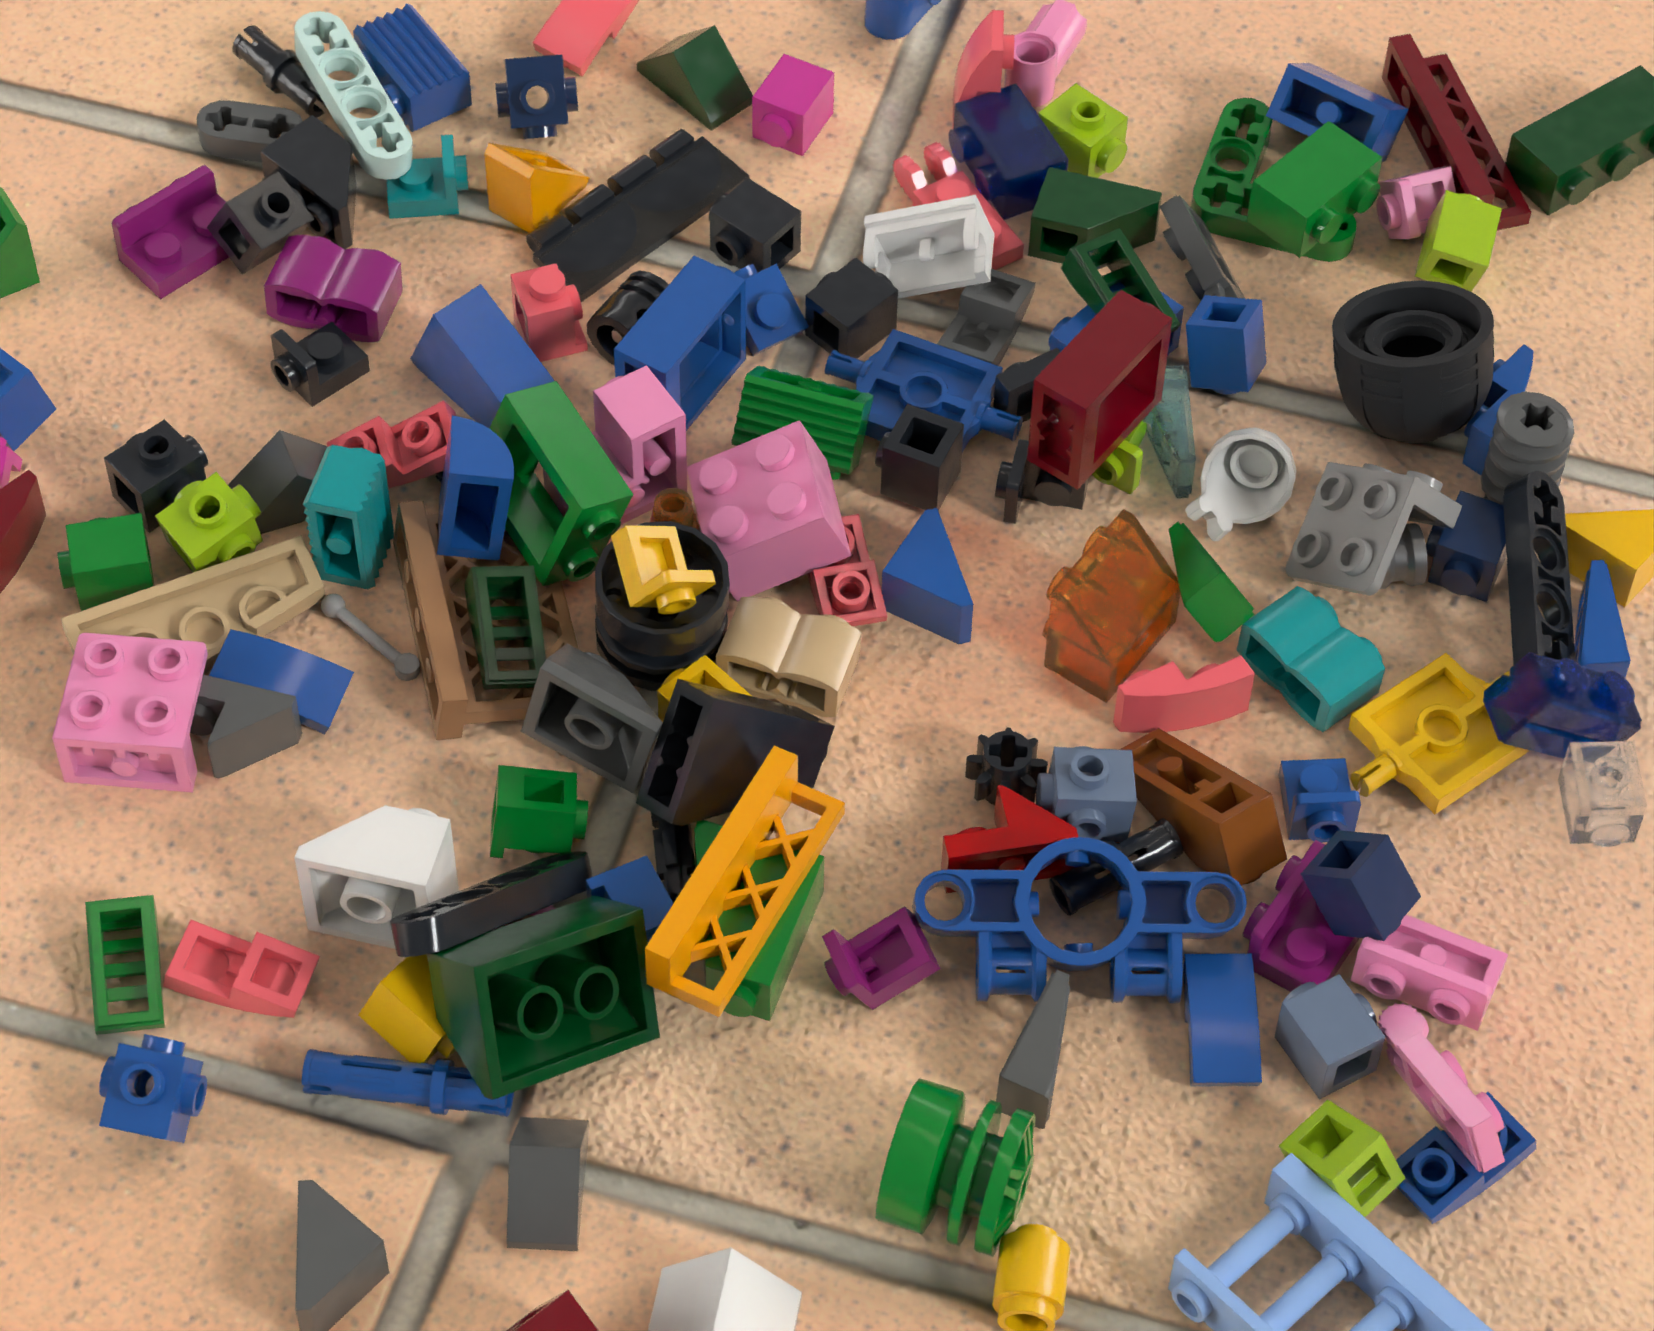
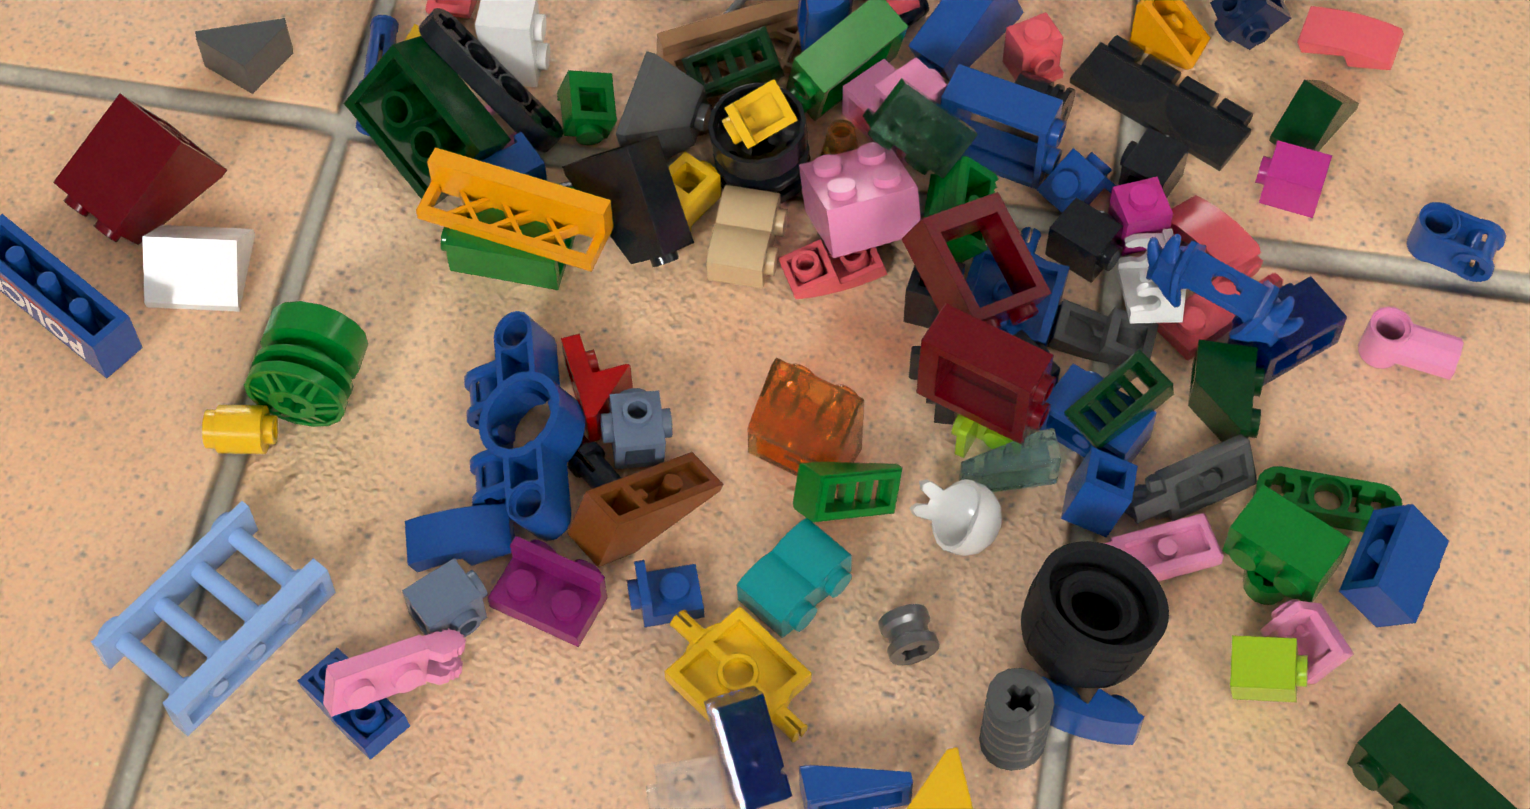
camera: 85 degrees right, 5 degrees up
dark grey slope [507,1117,589,1251] -> none
magenta bracket [822,906,941,1010] -> none
blue slope [882,508,974,644] -> none
coral slope [952,10,1015,132] -> none
black gear [965,727,1048,806] -> none
dark grey slope [996,970,1070,1129] -> none
lime brick [1035,83,1128,178] -> none
coral slope [1113,655,1255,733] -> none
lime brick [1279,1099,1406,1217] -> none
light grey bracket [1285,462,1462,596] -> none
dark blue brick [1301,830,1421,941] -> none
bright pink bracket [1350,915,1508,1031] -> none
dark red fence [1382,34,1531,230] -> none
dark blue brick [1426,490,1507,602] -> none
black beam [1503,471,1576,700] -> none
none -> clear green bracket [862,78,978,179]
none -> dark red window [902,192,1051,329]
none -> bright pink hinge [1103,513,1224,582]
none -> dark pink brick [1108,177,1173,256]
none -> blue piece [1146,234,1304,347]
none -> coral slope [1170,195,1261,269]

